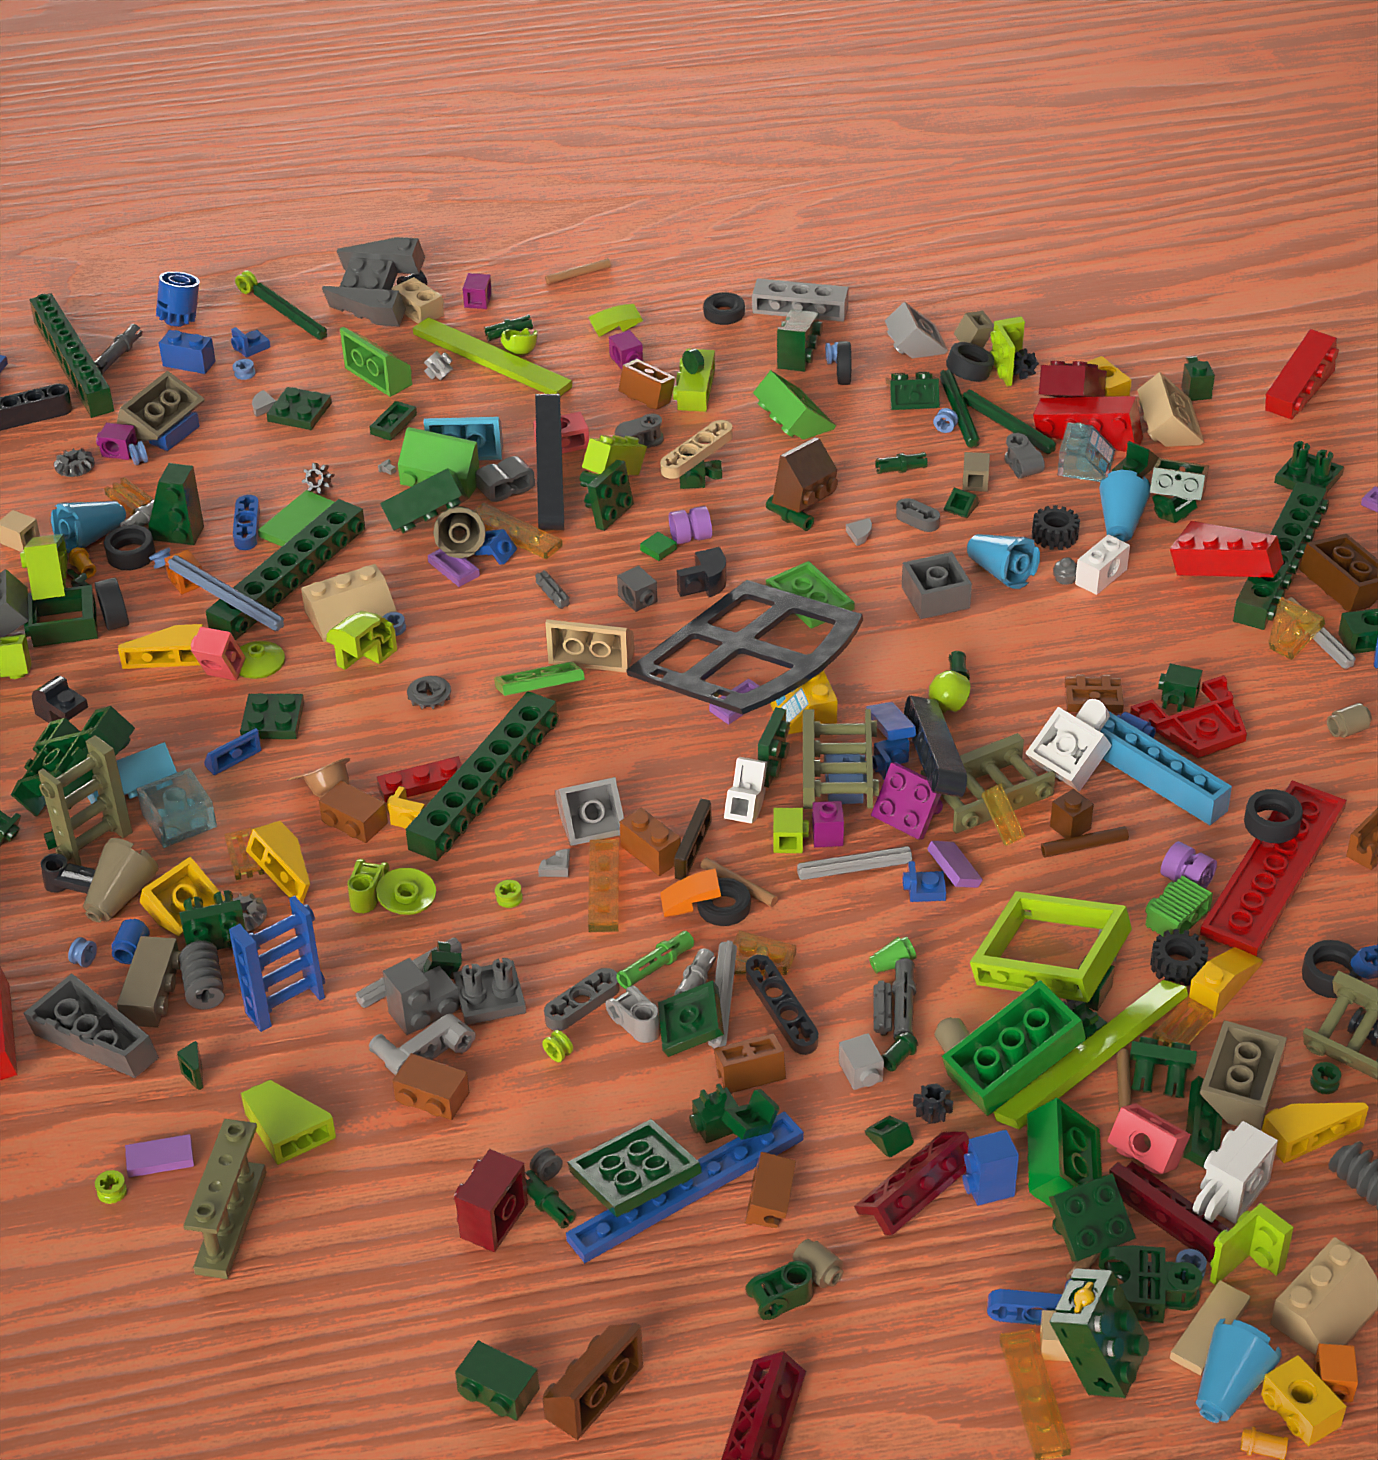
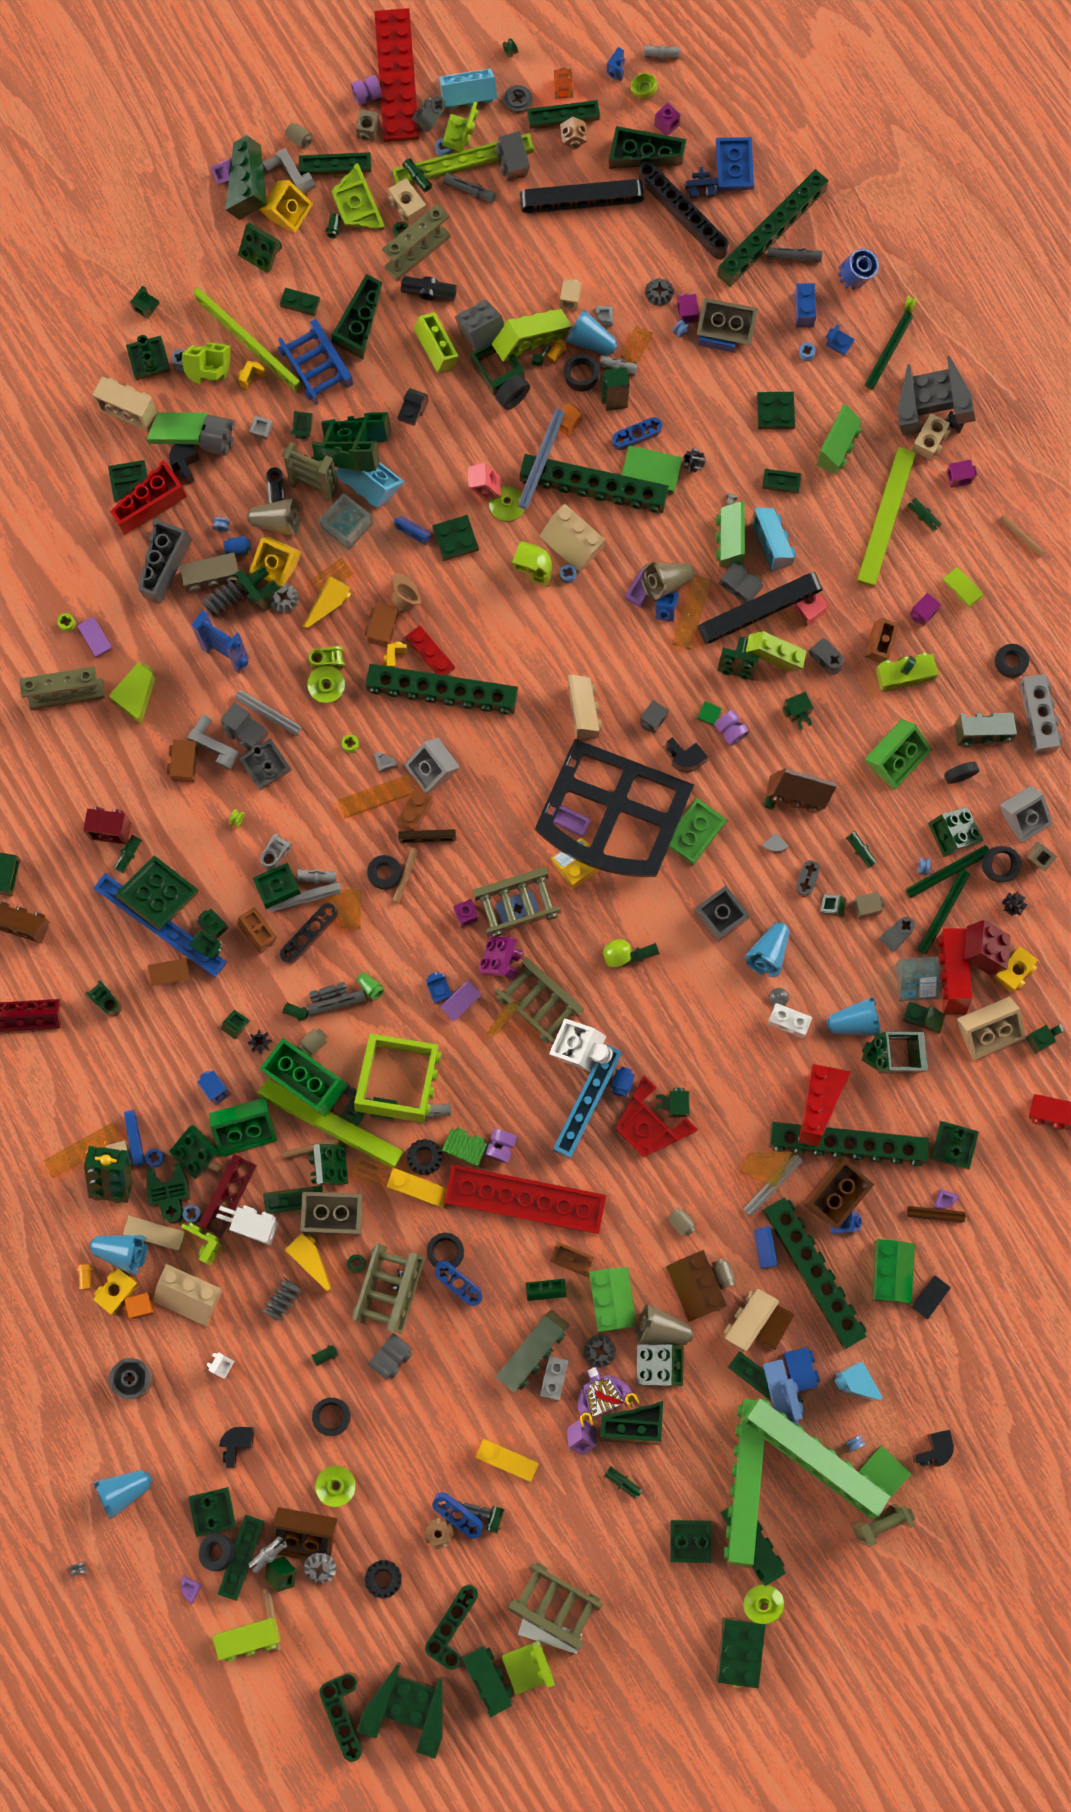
camera: 70 degrees right, 35 degrees up
yellow slope [118,624,203,669] -> none
medium blue bush [149,547,171,569] -> none
dark green slope [177,1041,203,1090] -> none
light grey tile [252,390,276,417] -> none
dark green wedge [380,468,469,534] -> none
dark grey gear [407,676,451,710] -> none
light grey gear [424,351,453,380] -> none
dark green tile [424,941,462,979] -> none
bright green tile [494,661,585,696] -> none
lime hair [501,328,537,355] -> none
dark grey bush [529,1148,563,1181] -> none
dark grey axle [535,570,570,609] -> none
dark grey beam [544,968,620,1031] -> none
bright green pin [616,931,694,989] -> none
orange slope [660,868,721,917] -> none
tan beam [661,420,733,479] -> none
white brick [724,757,767,823] -> none
dark green plate [758,707,790,788] -> none
lime brick [773,808,809,853] -> none
dark tan brick [793,1239,844,1288] -> none
light grey axle [797,846,912,880] -> none
medium blue bush [825,342,838,364] -> none
light grey brick [839,1033,884,1090] -> none
dark red fence [854,1132,970,1235] -> none
tile [866,702,916,741] -> none
blue bracket [872,738,910,779] -> none
black beam [904,695,967,797] -> none
lime bracket [990,316,1025,387] -> none
black tyre [1032,505,1080,550] -> none
reddish brown piece [1041,826,1129,858] -> none
reddish brown brick [1050,789,1094,839] -> none
dark orange plate [1064,674,1124,713] -> none
coral brick [1107,1103,1191,1174] -> none
black tyre [1244,789,1303,843] -> none

